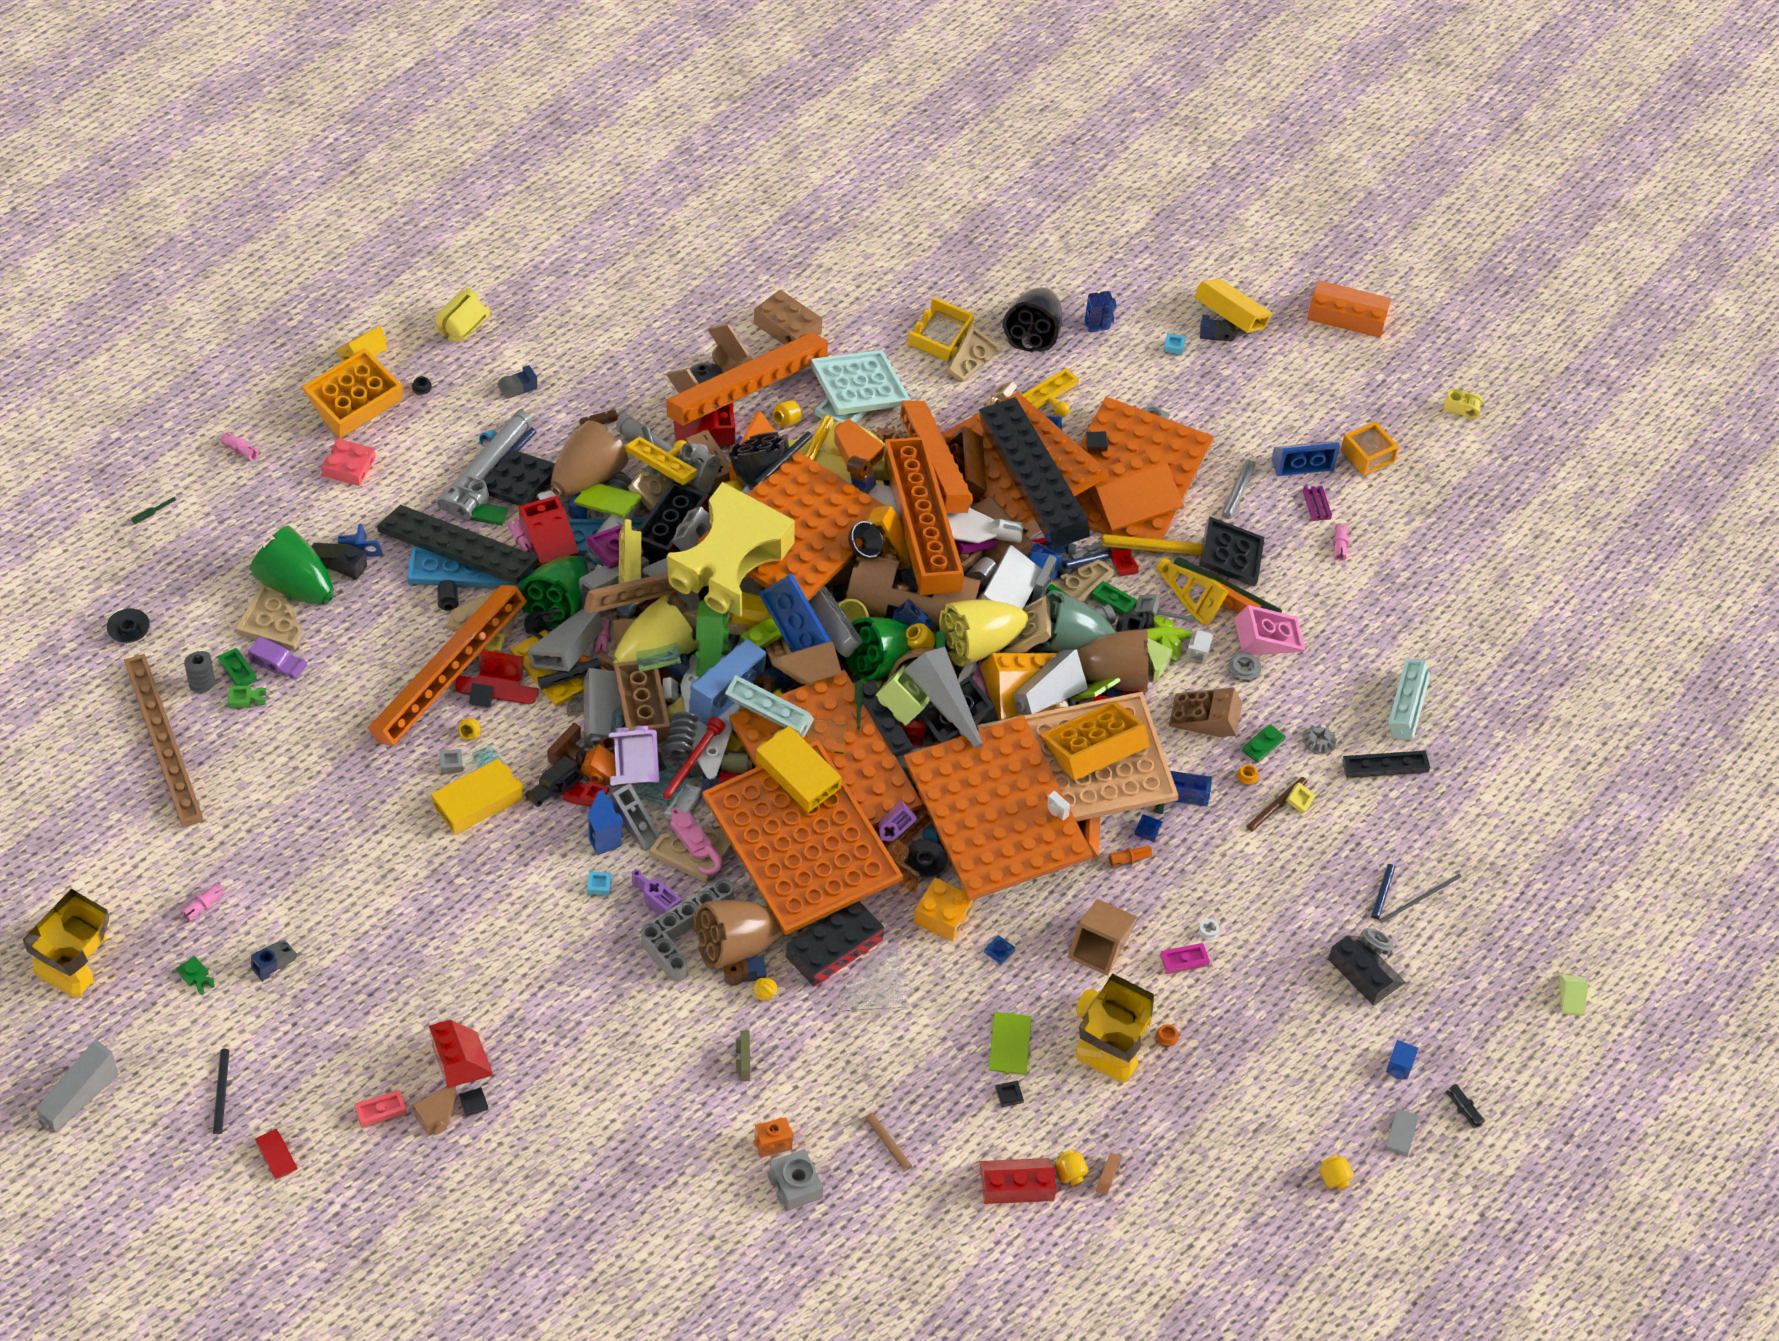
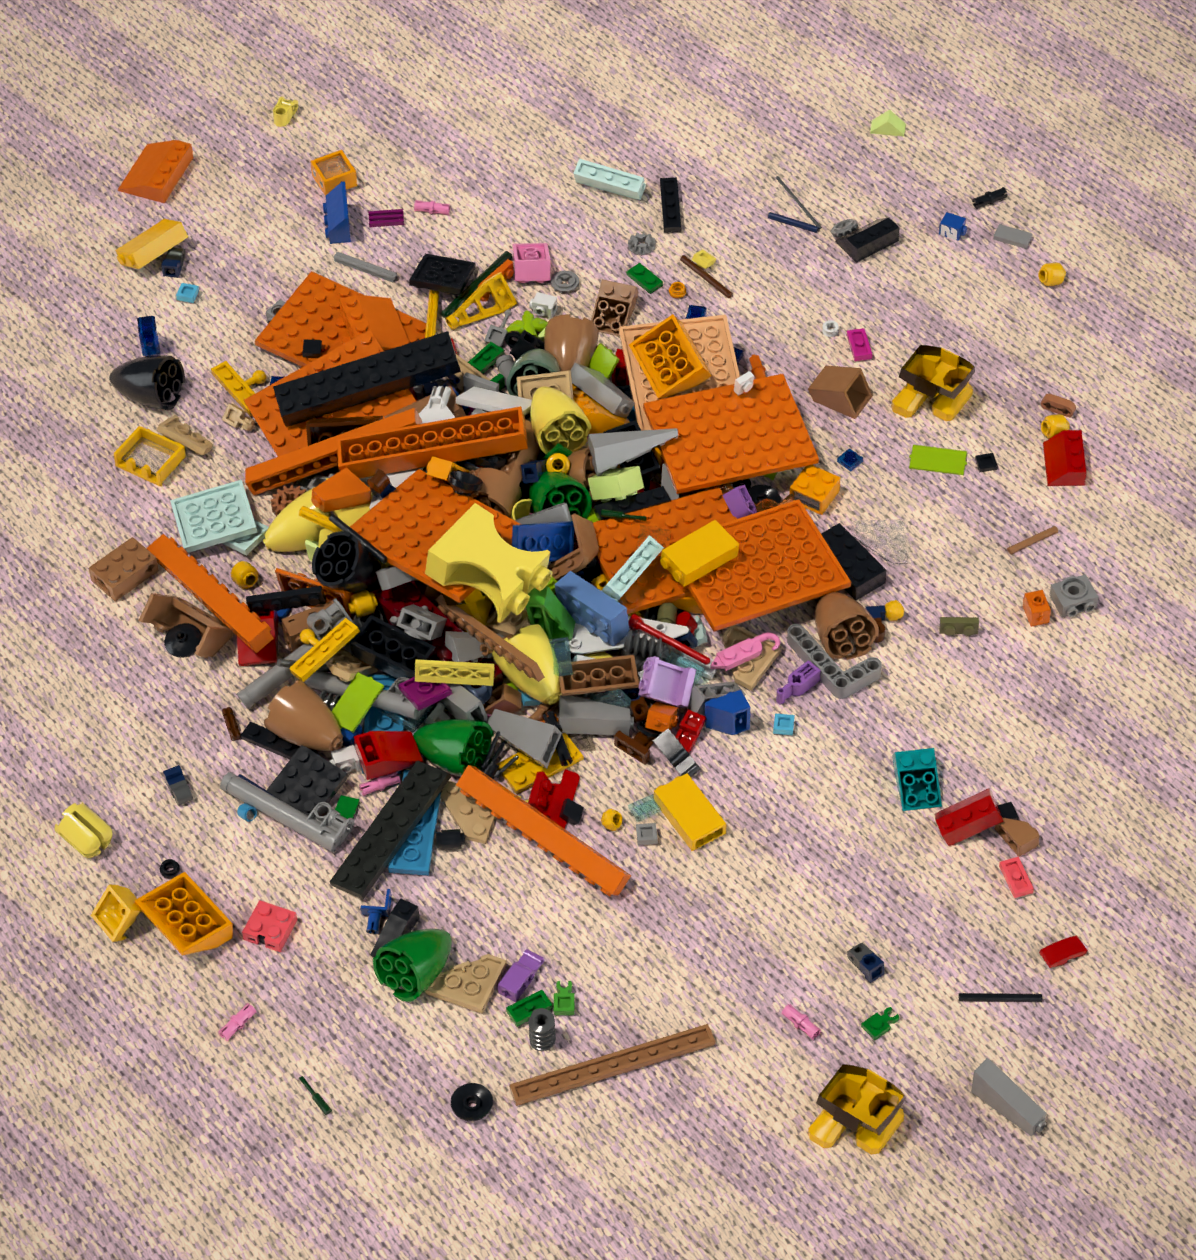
camera: 80 degrees left, 0 degrees up
none -> black plate [246,586,326,613]
none -> teal slope [892,748,942,811]

